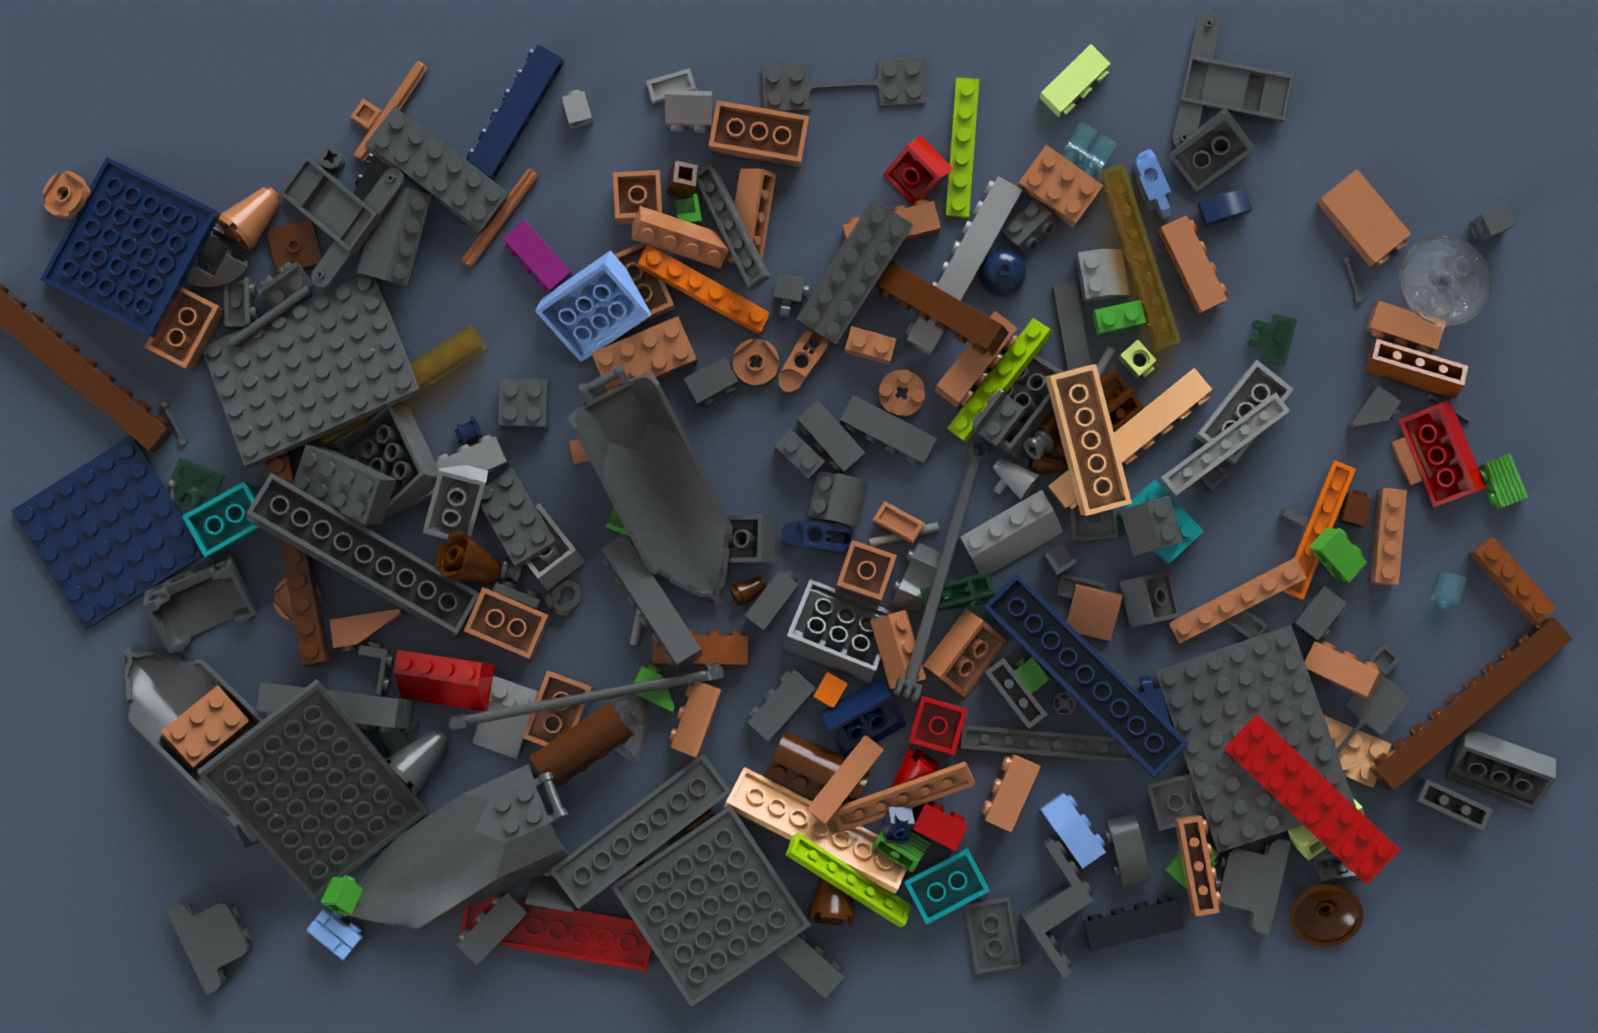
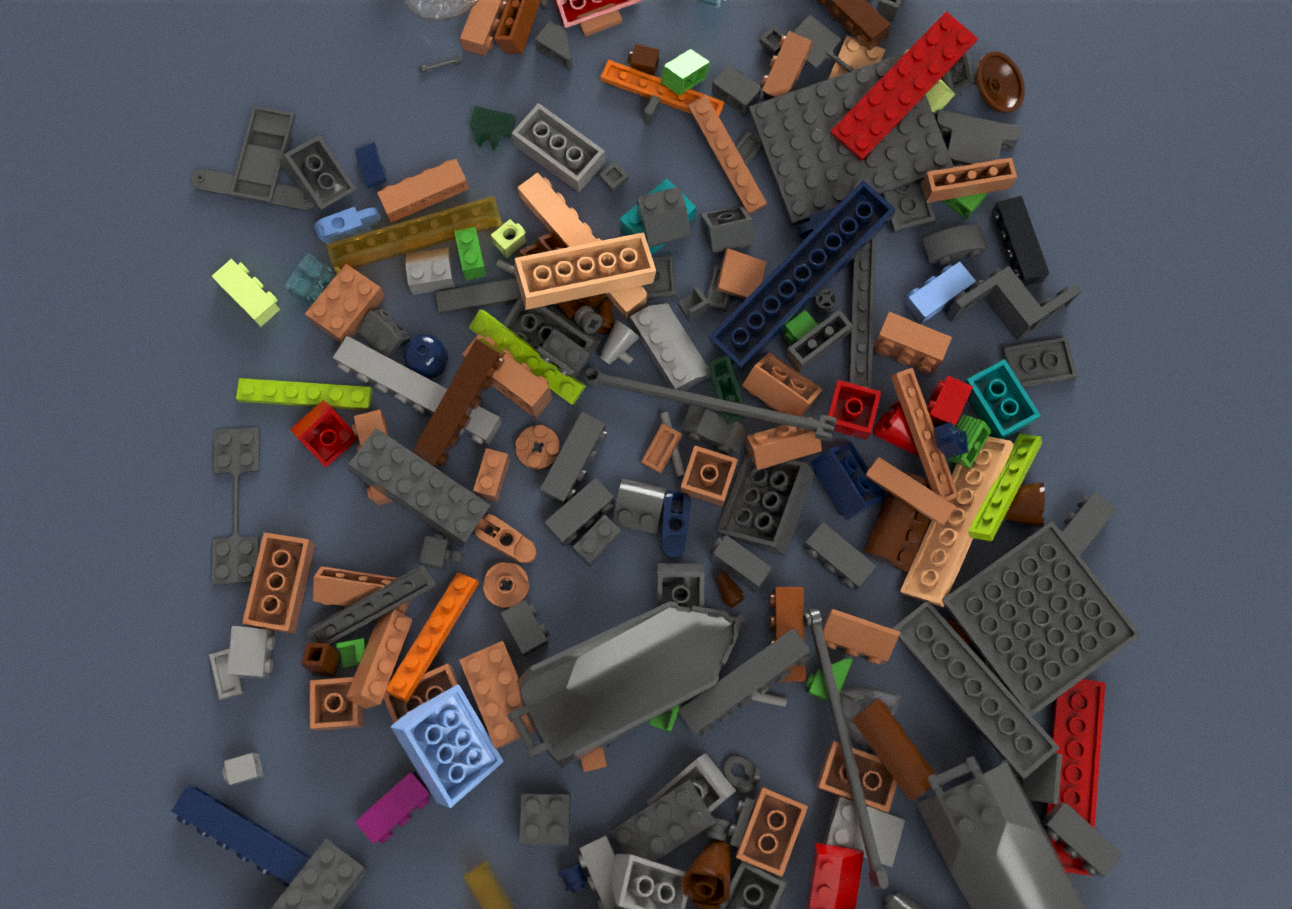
camera: 95 degrees left, 10 degrees down
nougat axle [462,168,538,267] -> none
orange panel [813,672,848,708] -> none
light grey plate [1161,392,1290,497] -> none
nougat brick [1317,169,1411,267] -> none
nougat brick [1369,488,1407,586] -> none

